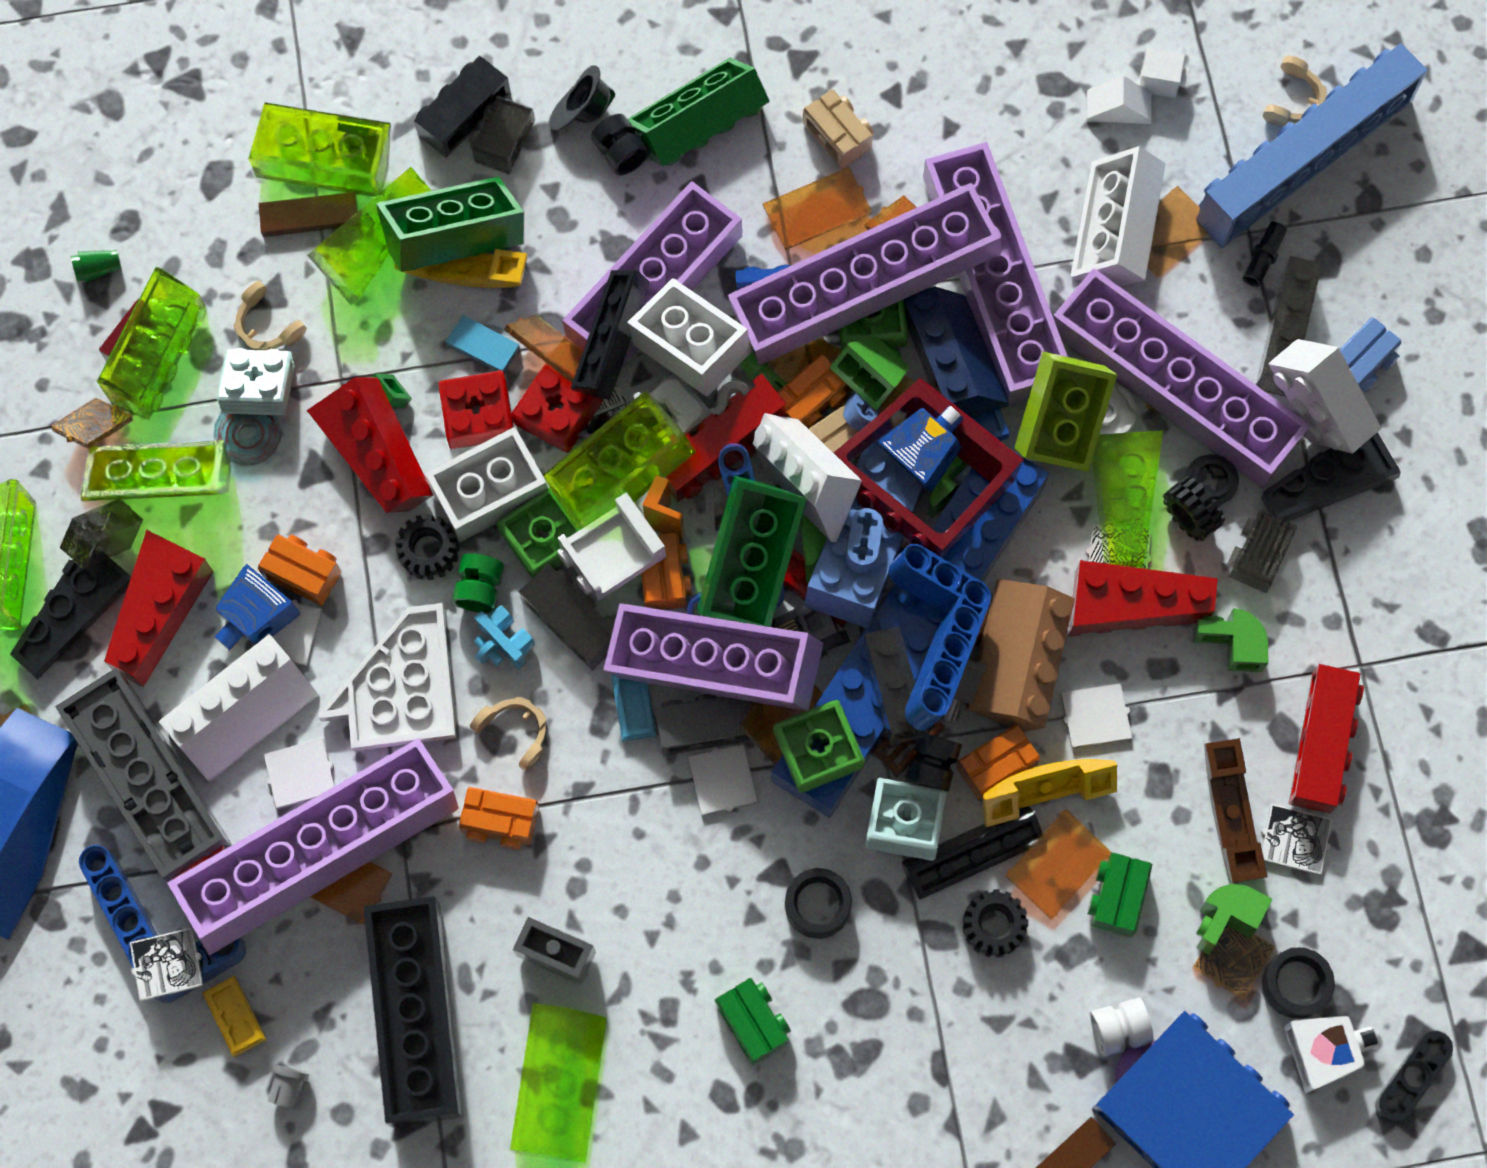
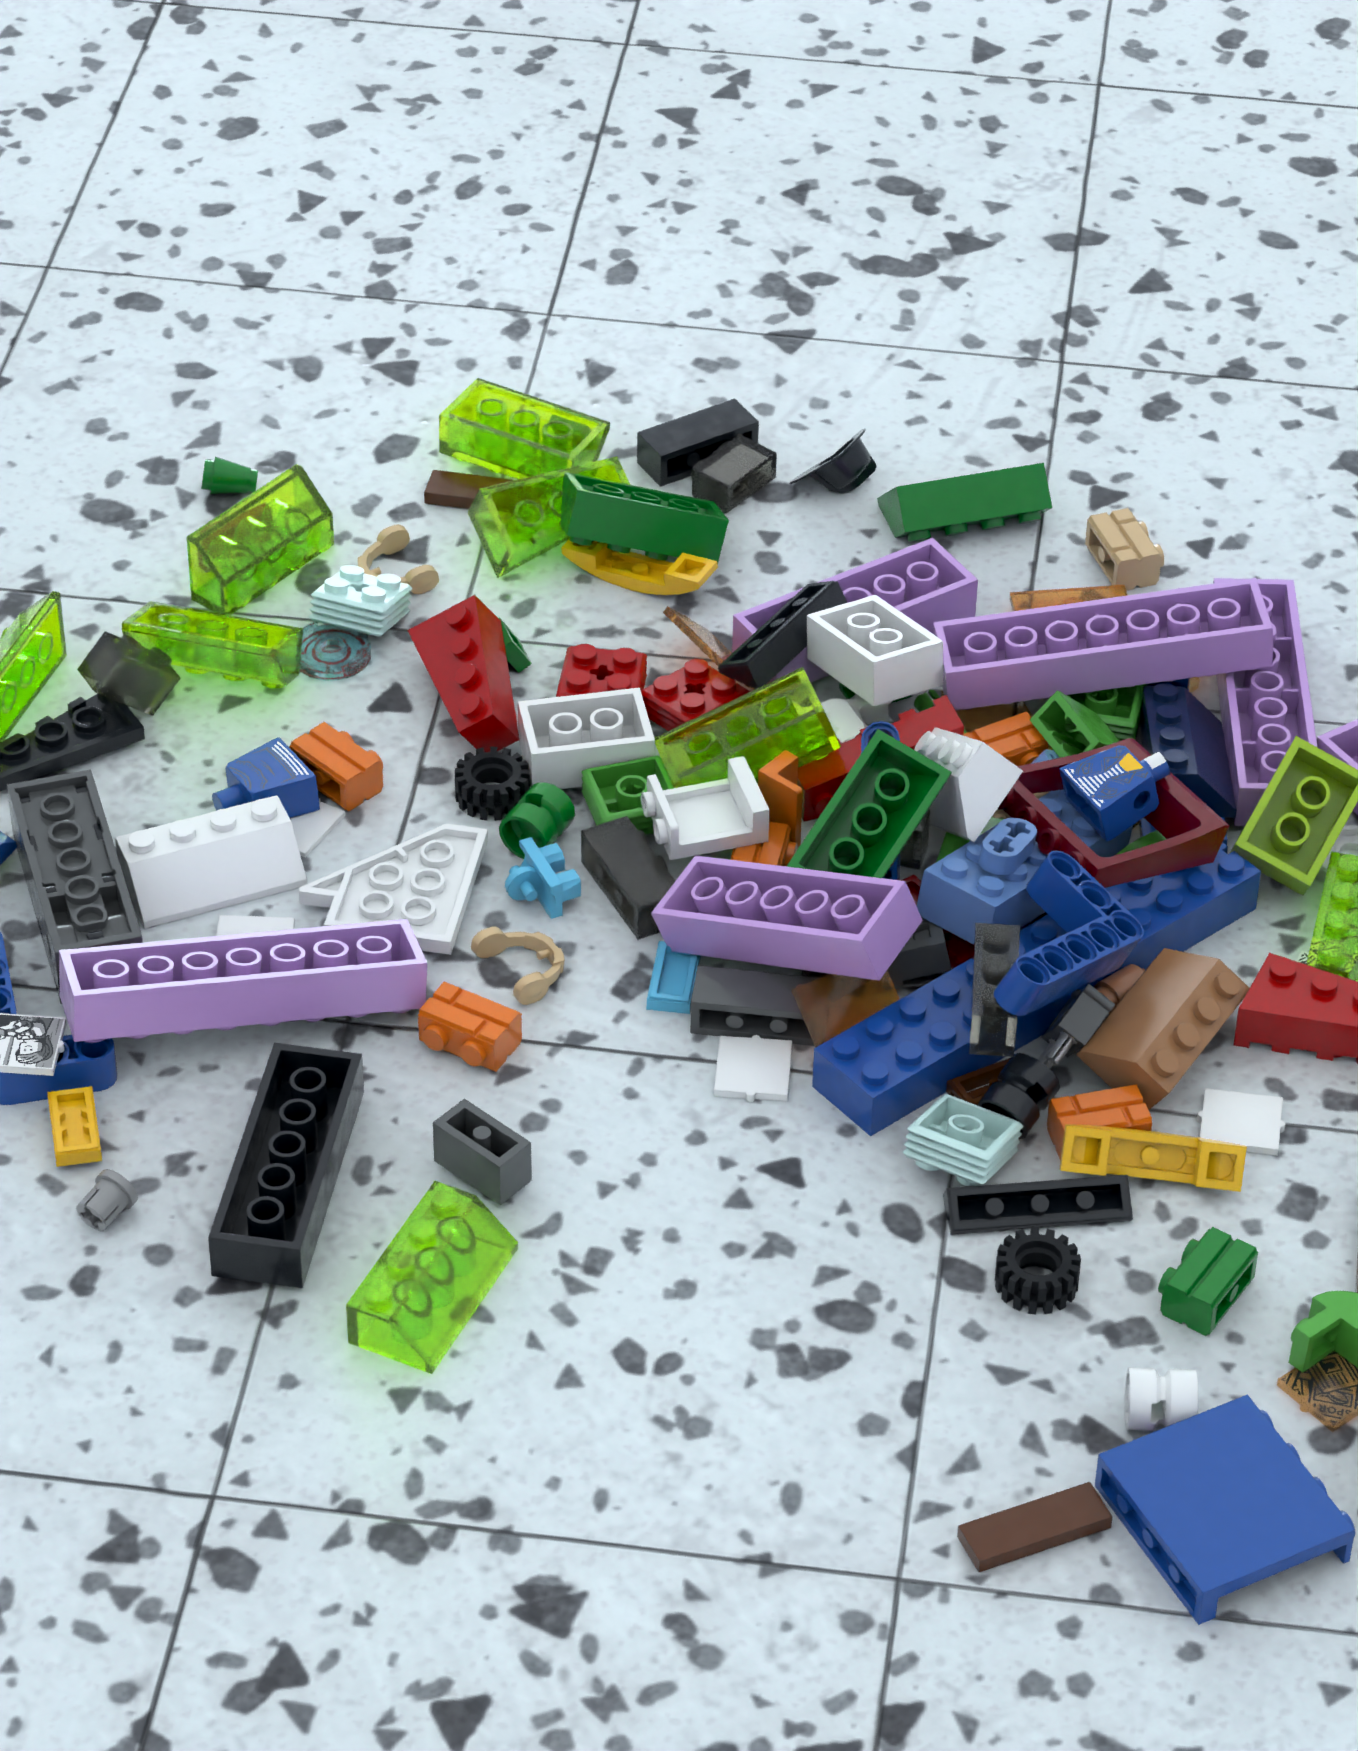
camera: 15 degrees right, 30 degrees down
clear orange piece [51,398,133,449] -> none
red wedge [104,529,214,687] -> none
clear orange piece [310,862,393,925] -> none
medium azure tile [446,315,520,374] -> none
black wheel [591,113,650,176] -> none
green brick [714,978,791,1066] -> none
bright green brick [773,700,865,793] -> none
black tyre [785,868,852,939] -> none
clear orange piece [1005,809,1111,919] -> none

